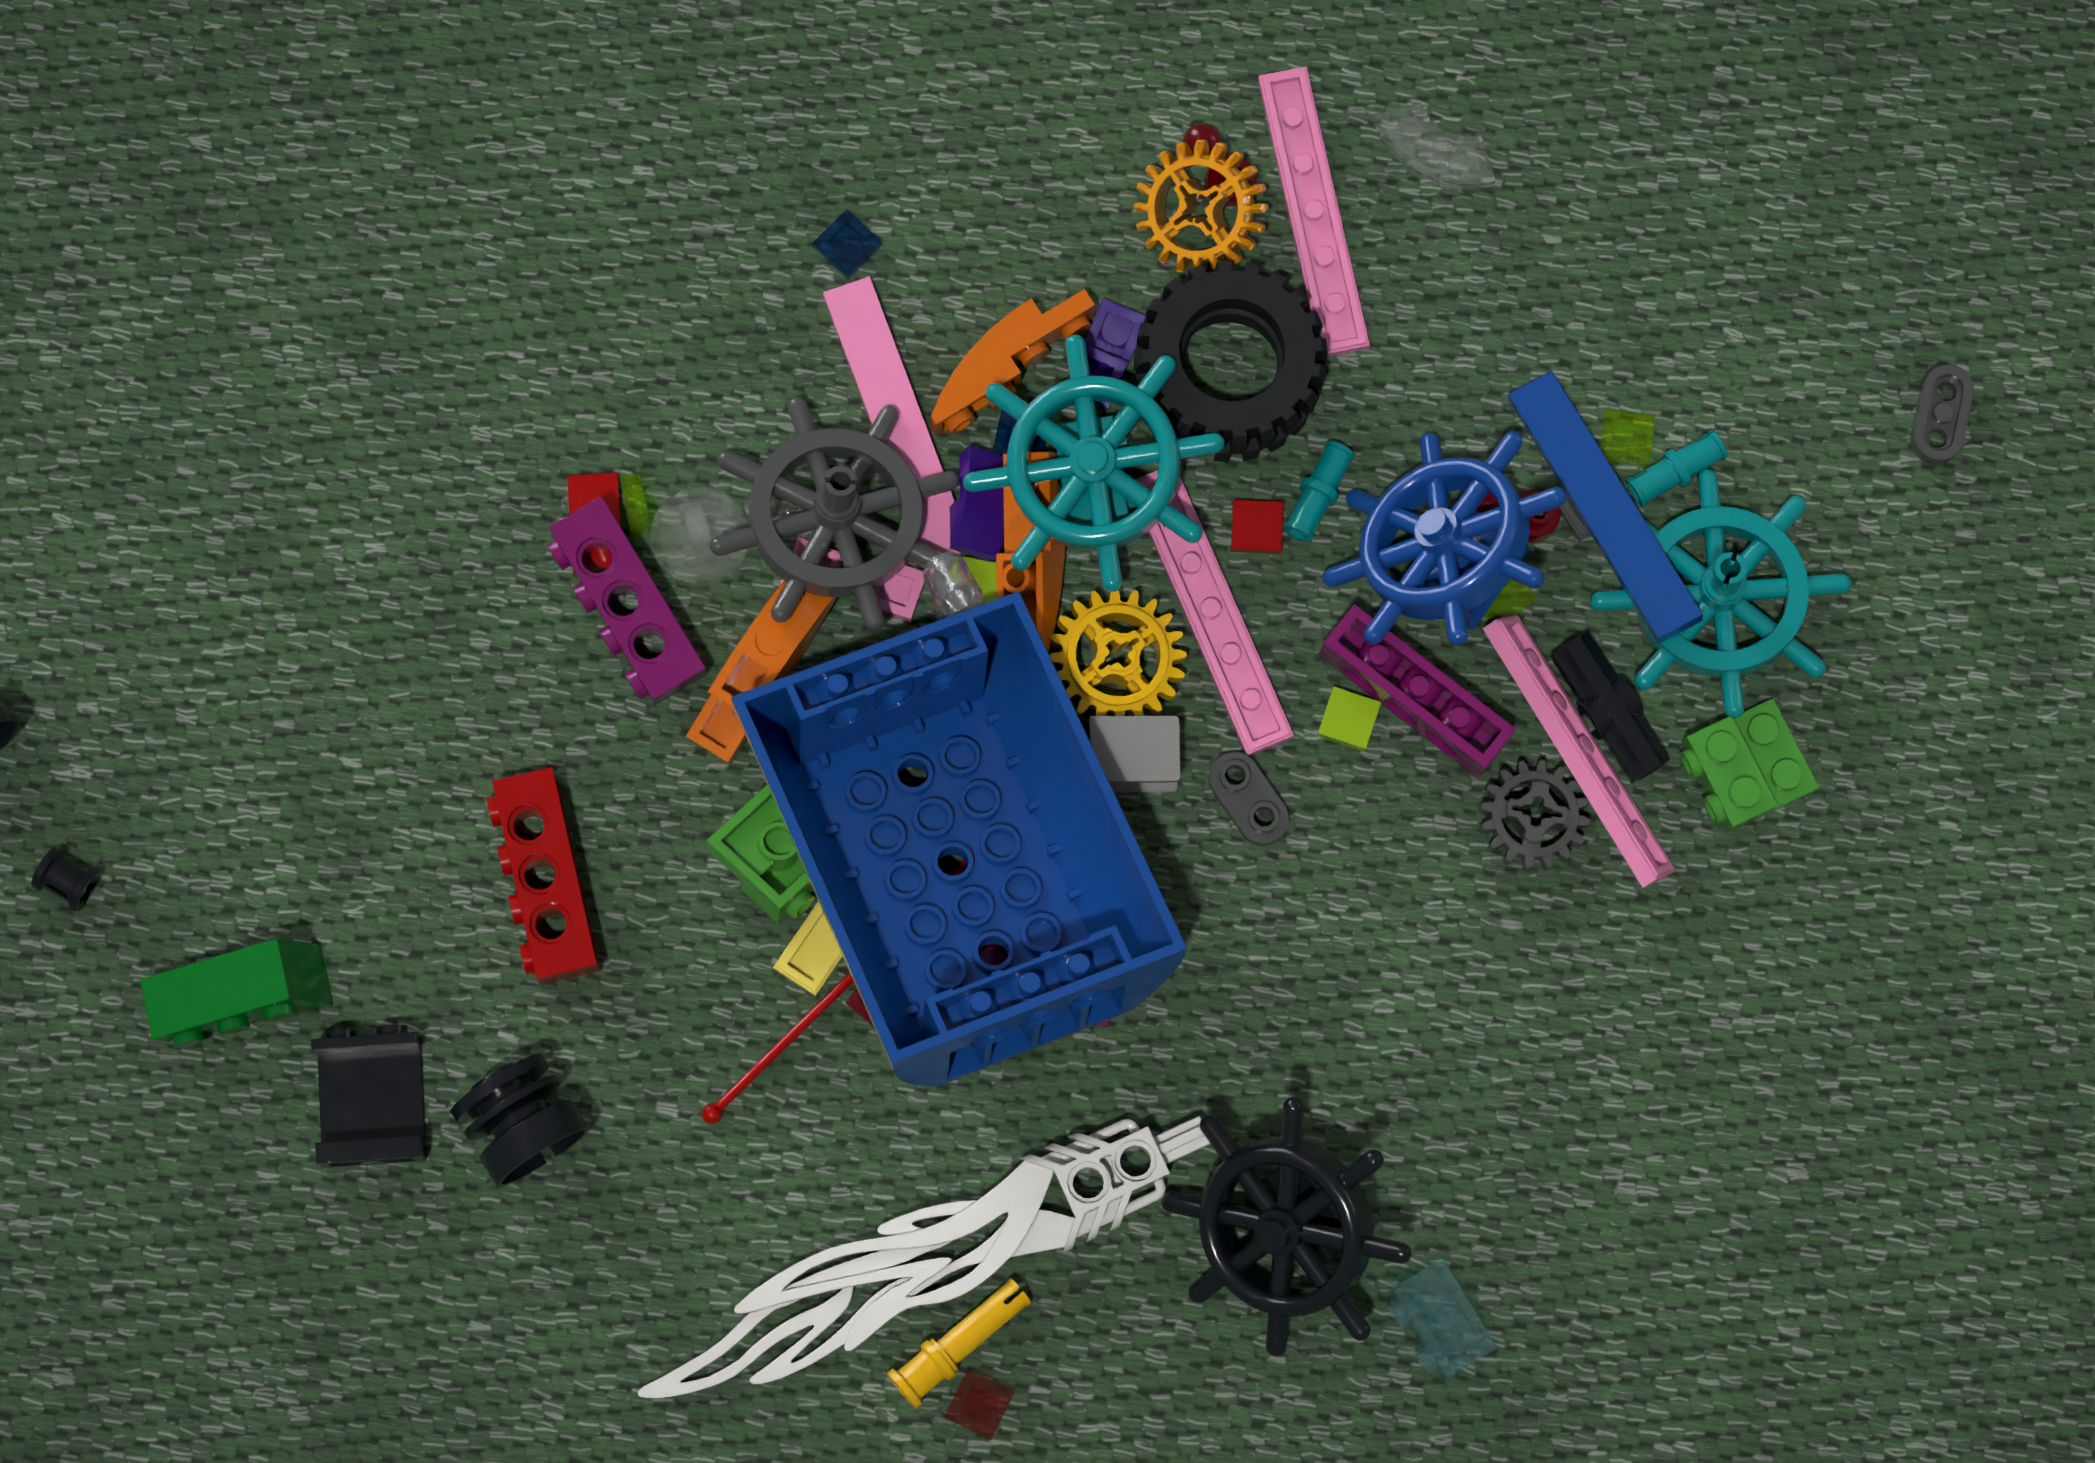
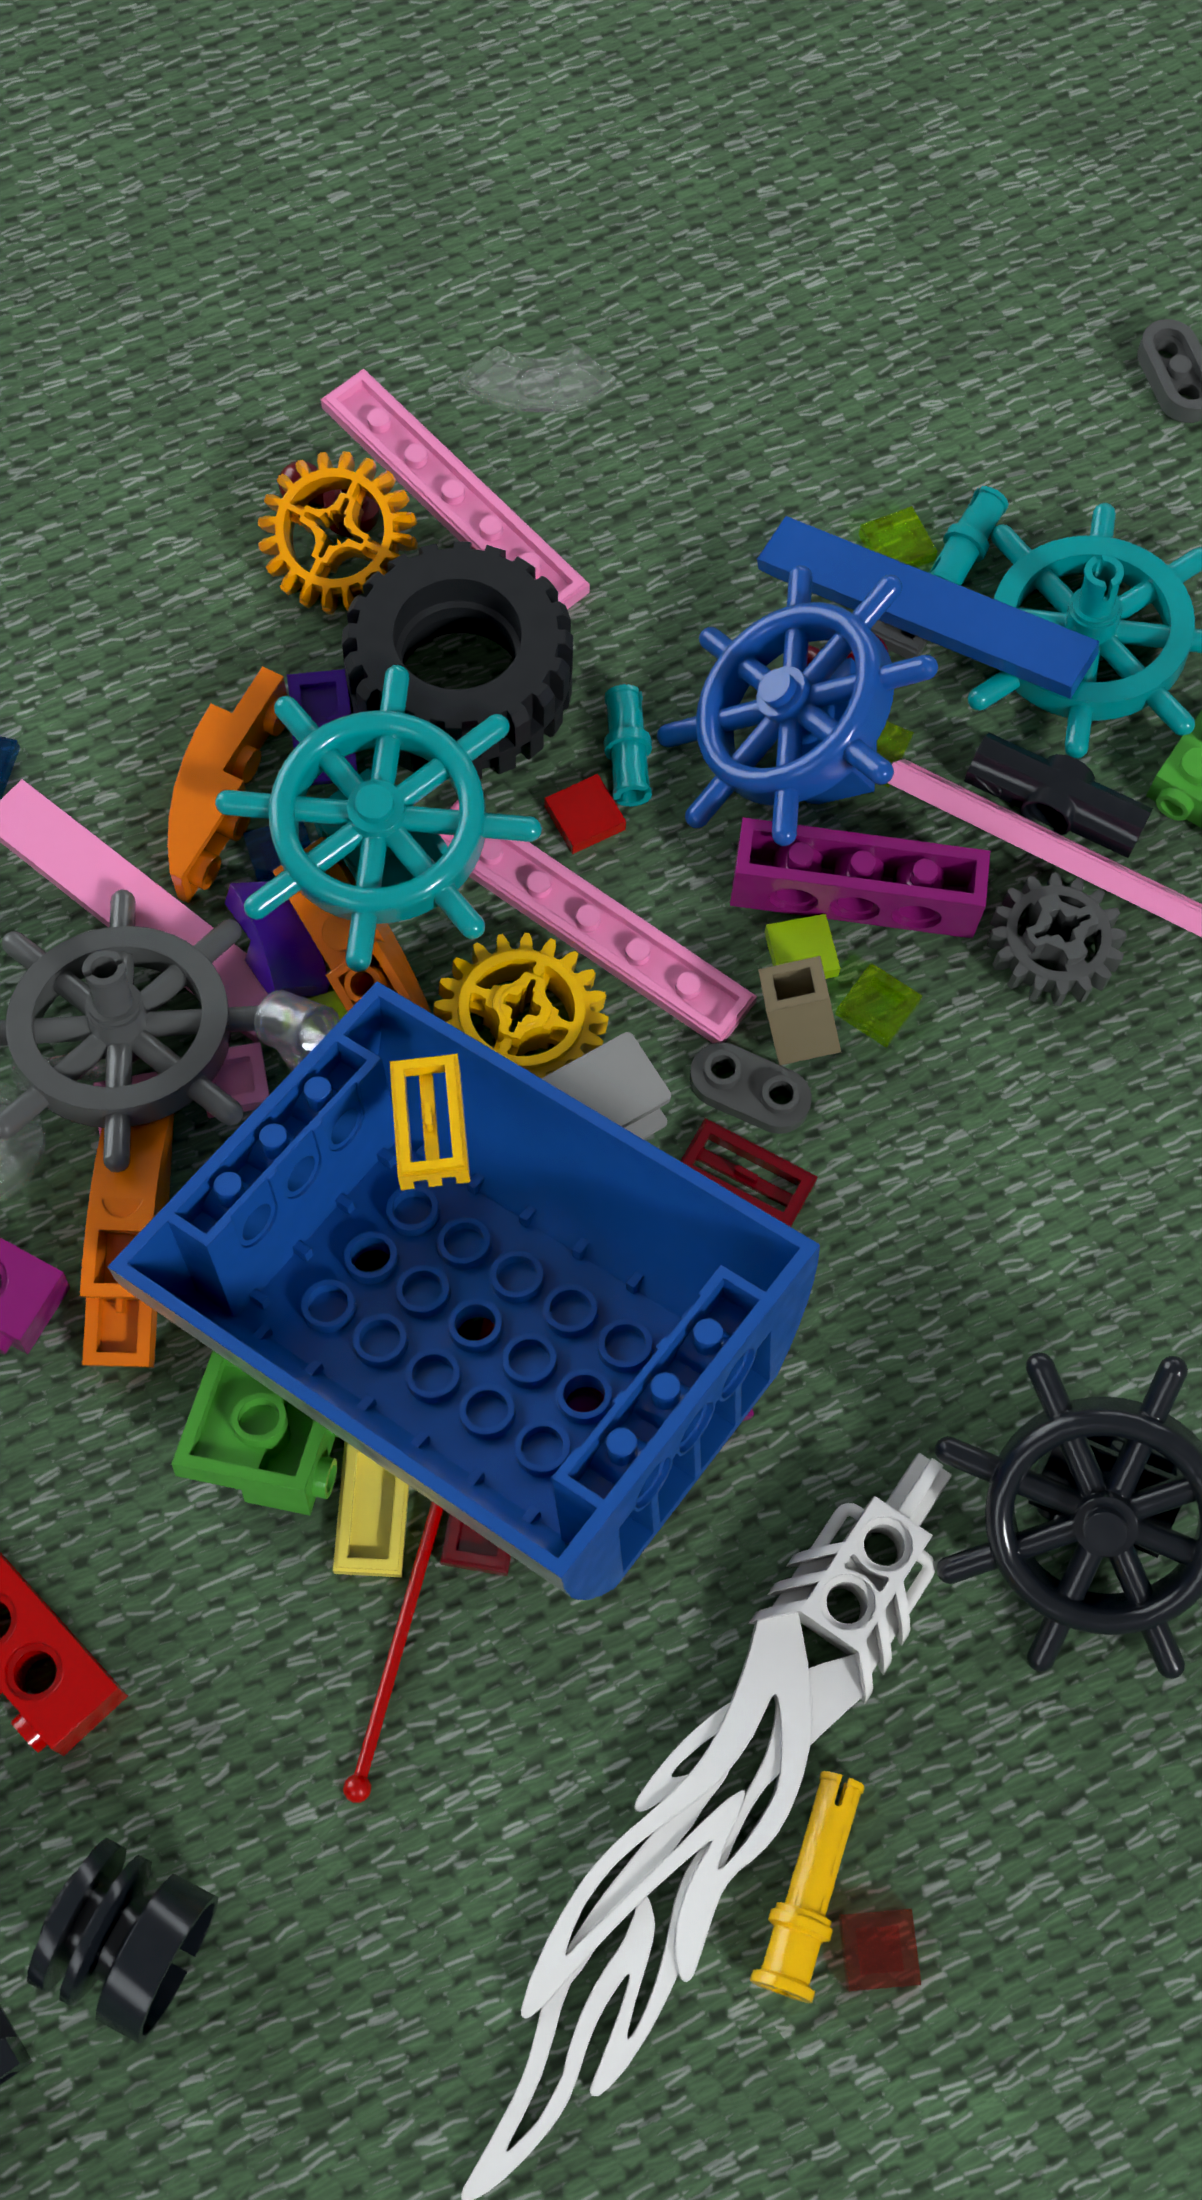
camera: 30 degrees left, 10 degrees down
none -> yellow tile [390,1054,470,1190]
none -> dark red tile [680,1118,818,1227]
none -> dark tan brick [758,956,841,1066]
none -> clear neon green tile [835,963,923,1048]

